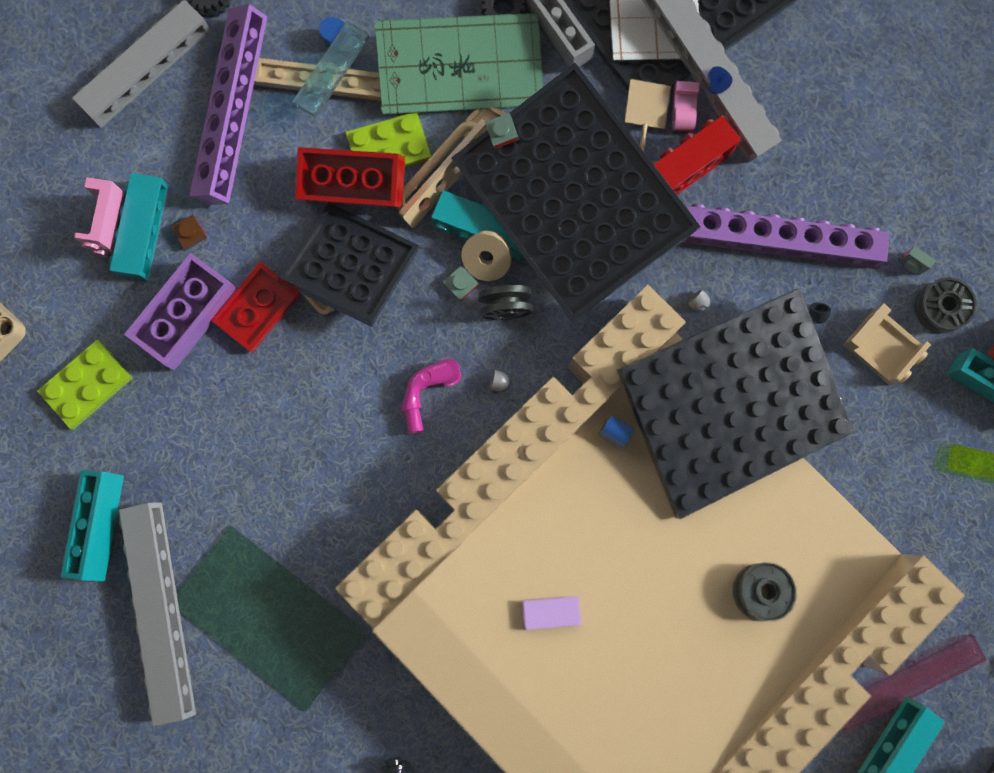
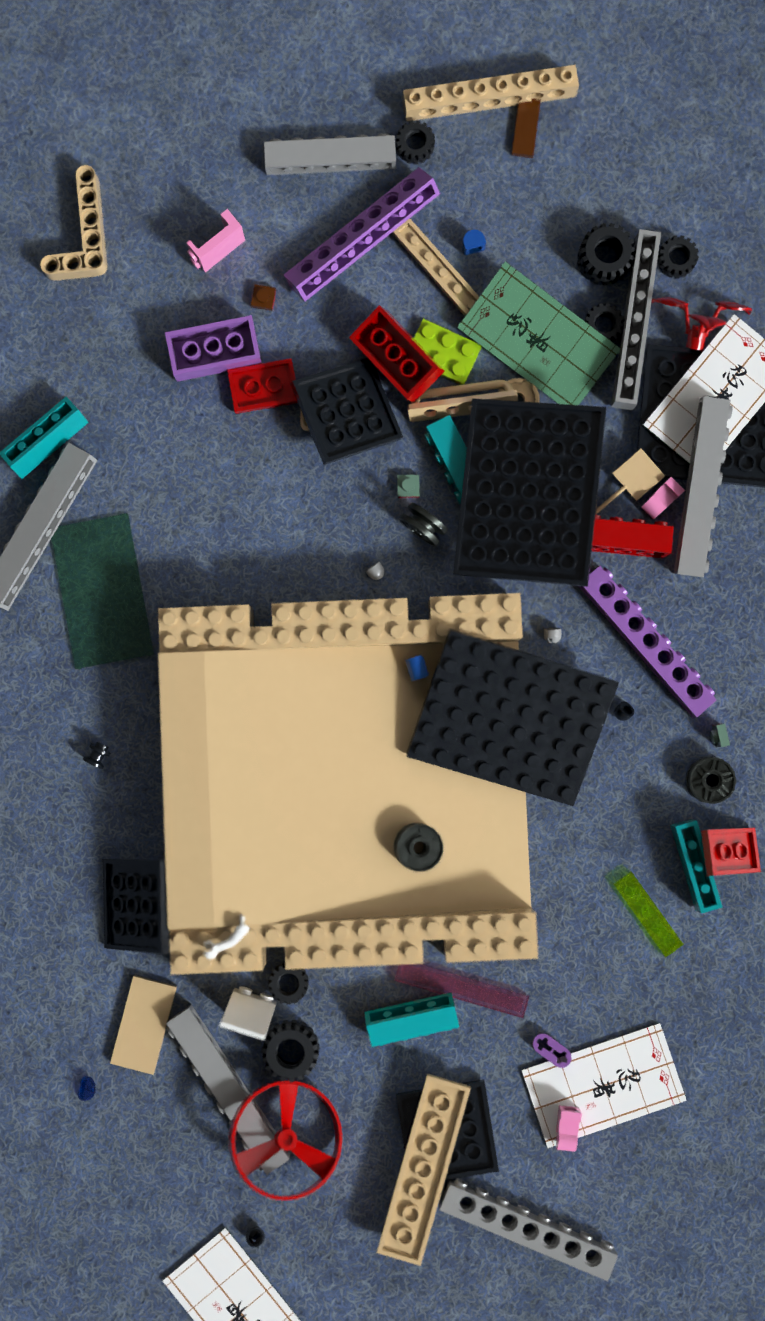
camera: 45 degrees right, 5 degrees up
lime plate [38,339,133,430] -> none
teal brick [109,173,168,281] -> none
clear light blue plate [293,21,369,118] -> none
dark pink piece [401,359,461,434] -> none
tan tile [461,231,513,281] -> none
sand green plate [485,113,519,149] -> none
lavender tile [522,596,581,630] -> none
clear blue piece [708,66,733,95] -> none
tan panel [843,303,931,385] -> none

